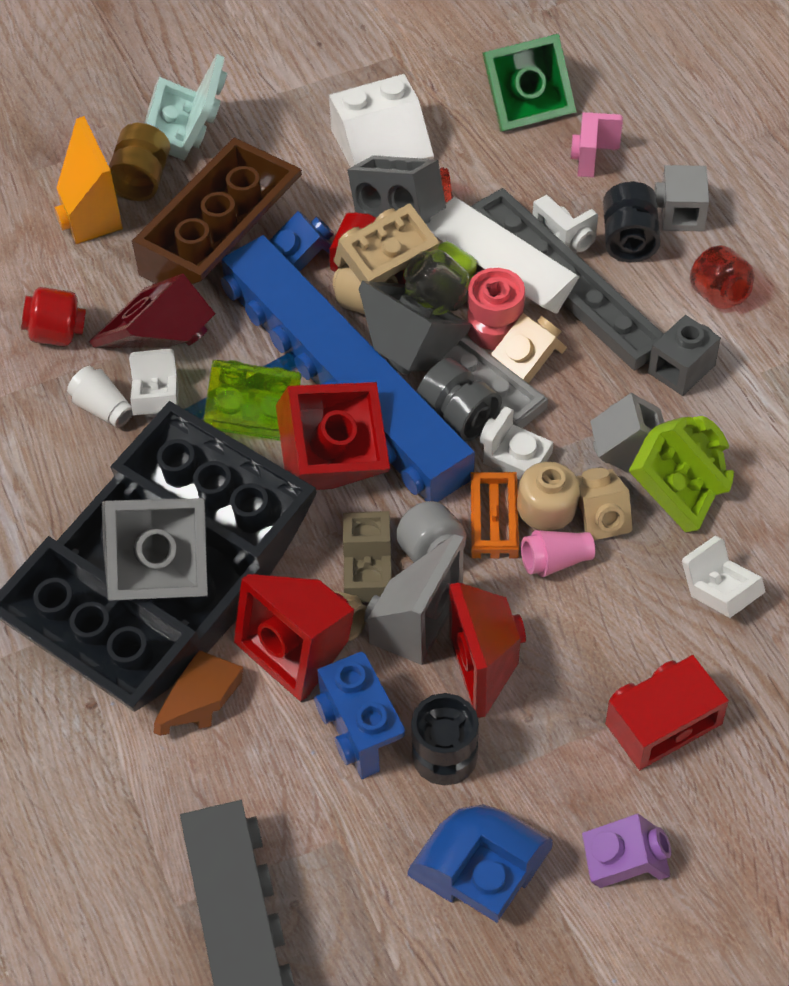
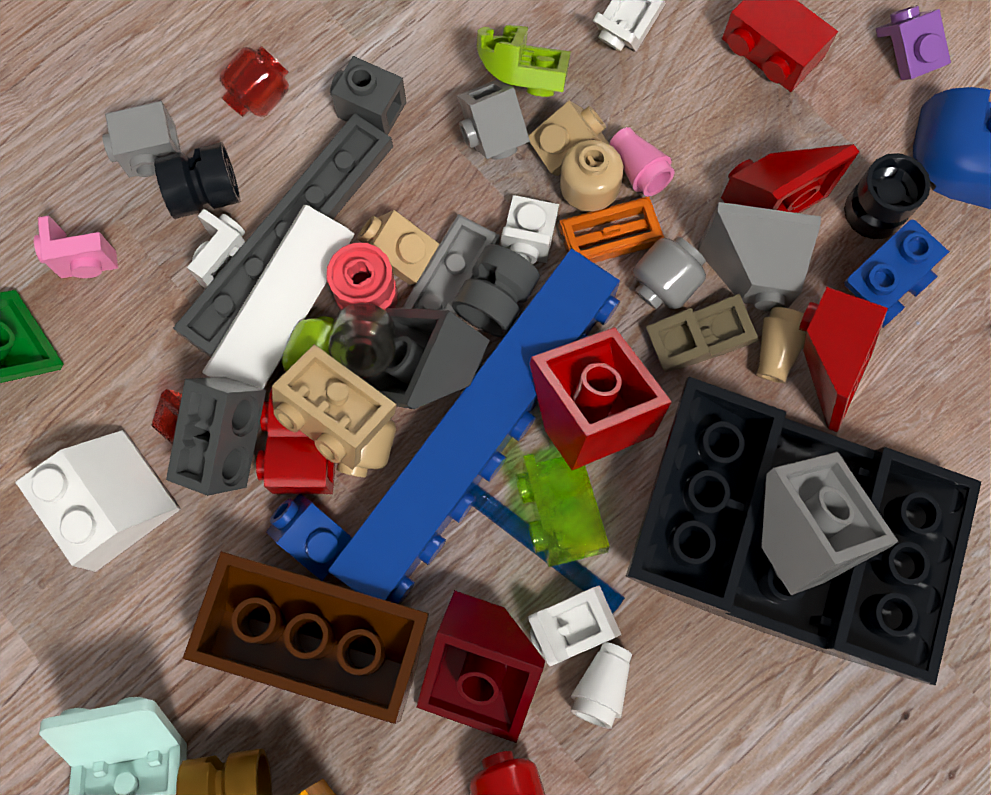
camera: 110 degrees left, 20 degrees up
dark orange slope [154,650,243,736] -> none

